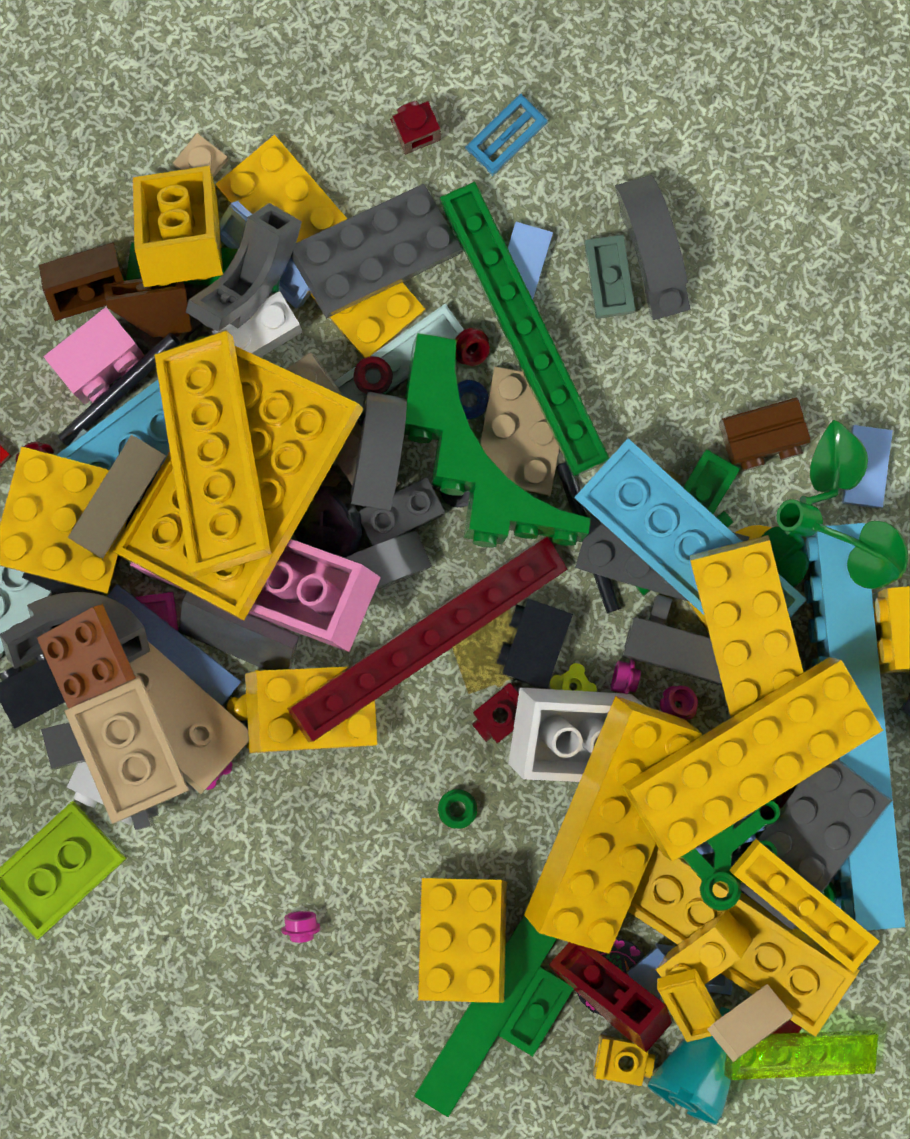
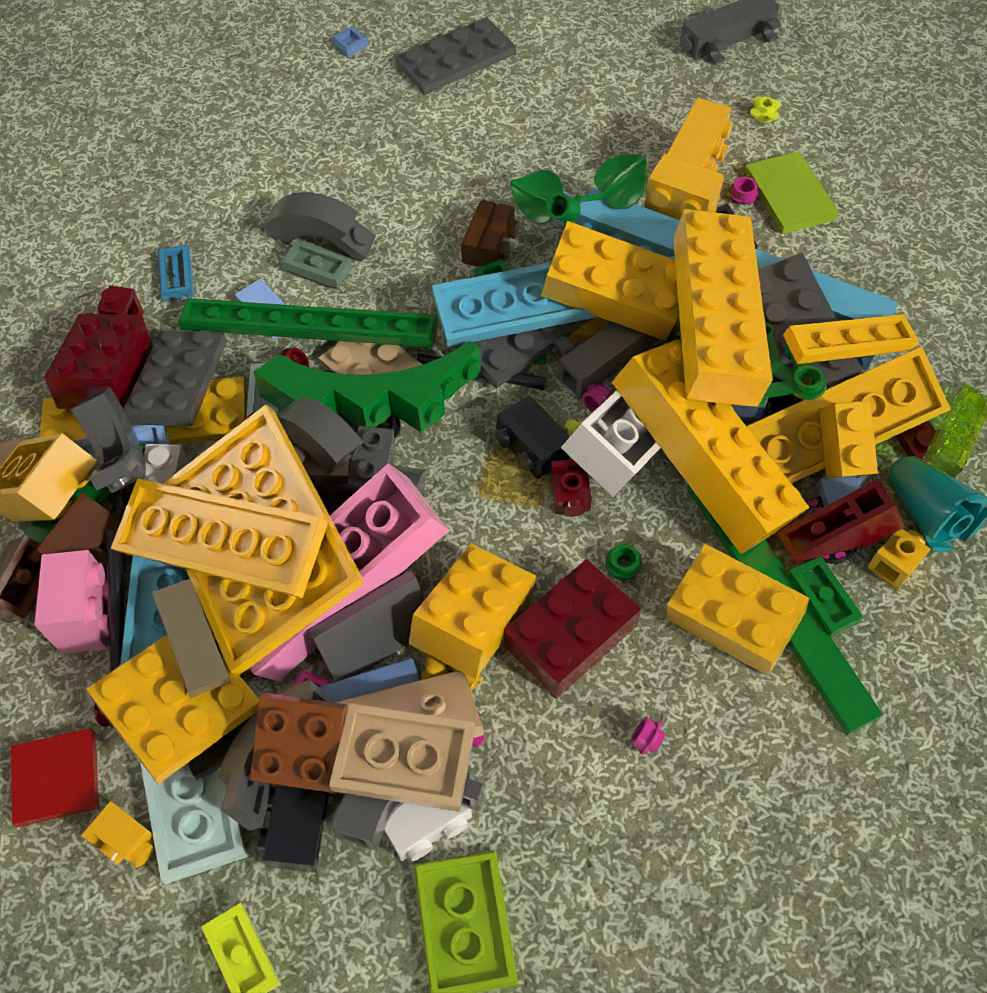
camera: 55 degrees left, 25 degrees down
dark red plate [287,537,568,742] -> none
yellow tile [657,969,722,1042] -> none
tan tile [707,984,793,1062] -> none
none -> dark red brick [44,313,153,409]
none -> dark red brick [504,559,641,699]

